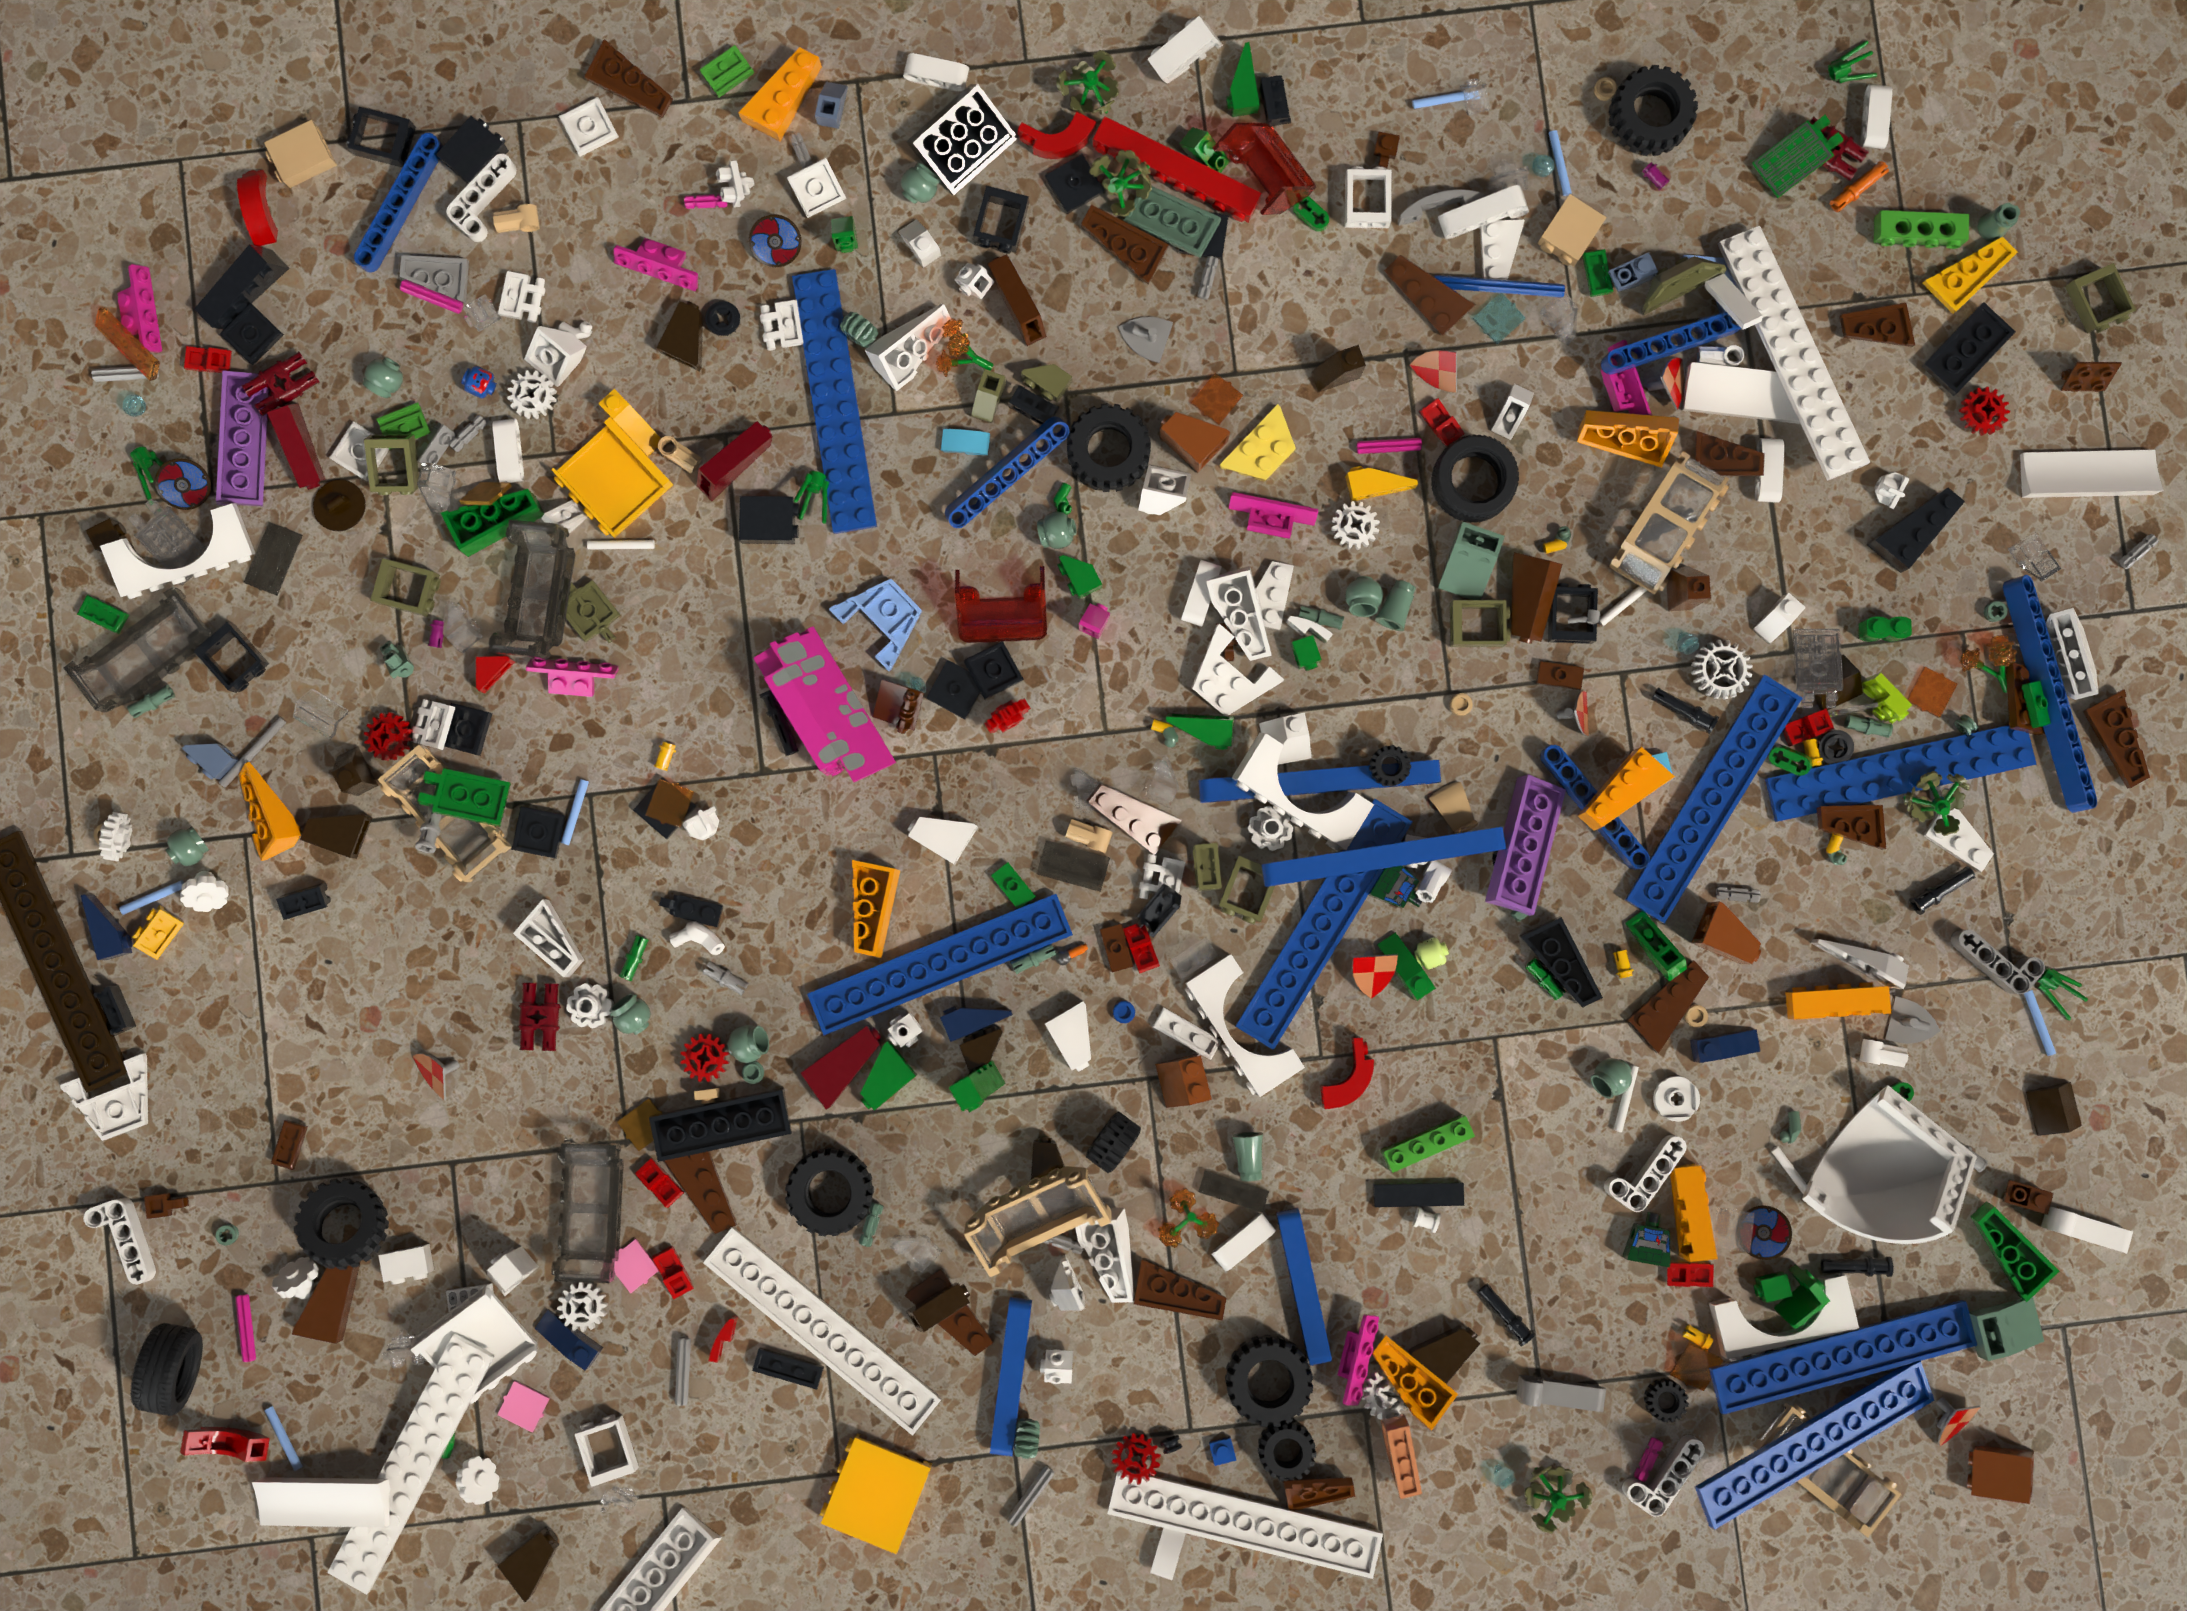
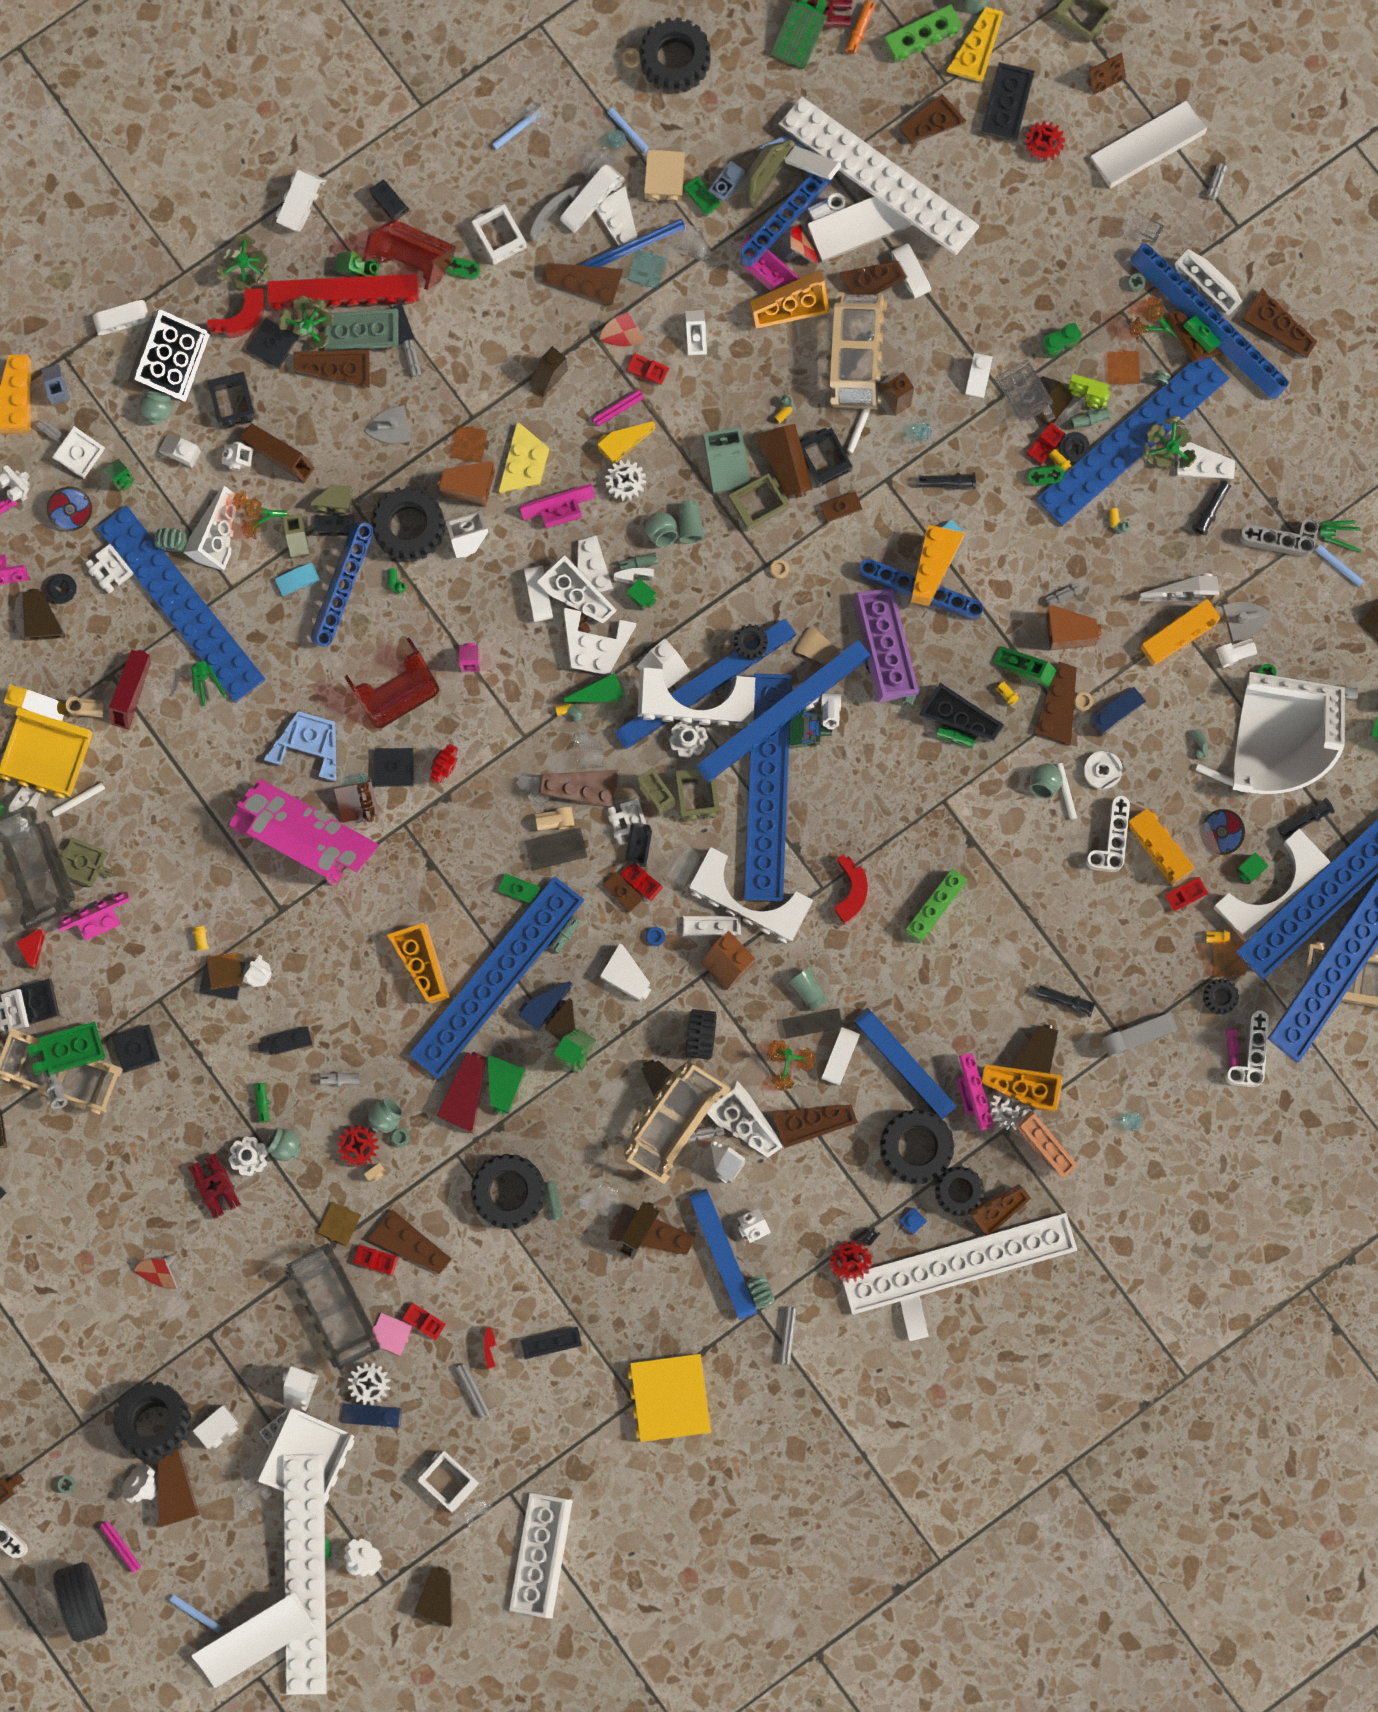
camera: 25 degrees left, 5 degrees down
red arch [180,1427,270,1462] -> none
reddish brown plate [271,1120,308,1170] -> none
bright pink piece [497,1381,550,1433] -> none
white wedge [513,899,584,977] -> none
light blue bar [560,779,589,845] -> none
black arch [649,1088,792,1162] -> none
white arm [669,921,725,955] -> none
white plate [703,1227,942,1436] -> none
black brick [739,496,799,544] -> none
black pin [760,690,799,756] -> none
white brick [887,1013,924,1048] -> none
white slope [907,817,978,865] -> none
black plate [964,641,1024,700] -> none
sand green piece [1037,511,1077,549] -> none
piece [1055,943,1088,966] -> none
green slope [1057,555,1102,599] -> none
green slope [1226,42,1260,117] -> none
shield [1352,950,1398,999] -> none
black tile [1373,1182,1465,1207] -> none
reddish brown plate [1374,132,1400,170] -> none
green slope [1377,932,1436,1001] -> none
white bush [1413,1207,1441,1233] -> none
yellowish green head [1414,937,1449,970] -> none
black tyre [1431,434,1519,523] -> none
olive plant [1524,1466,1593,1533] -> none
shield [1557,691,1589,736] -> none
light grey hand [1568,610,1600,624] -> none
torso [1622,1212,1670,1268] -> none
blue plate [1625,675,1802,924] -> none
magenta pin [1642,162,1670,191] -> none
white gear [1691,640,1753,700] -> none
green bracket [1774,1264,1830,1329] -> none
clear piece [1780,958,1827,992] -> none
reddish brown wing [1817,805,1886,850] -> none
black wedge [1867,487,1965,573] -> none
white piece [1874,471,1909,509] -> none

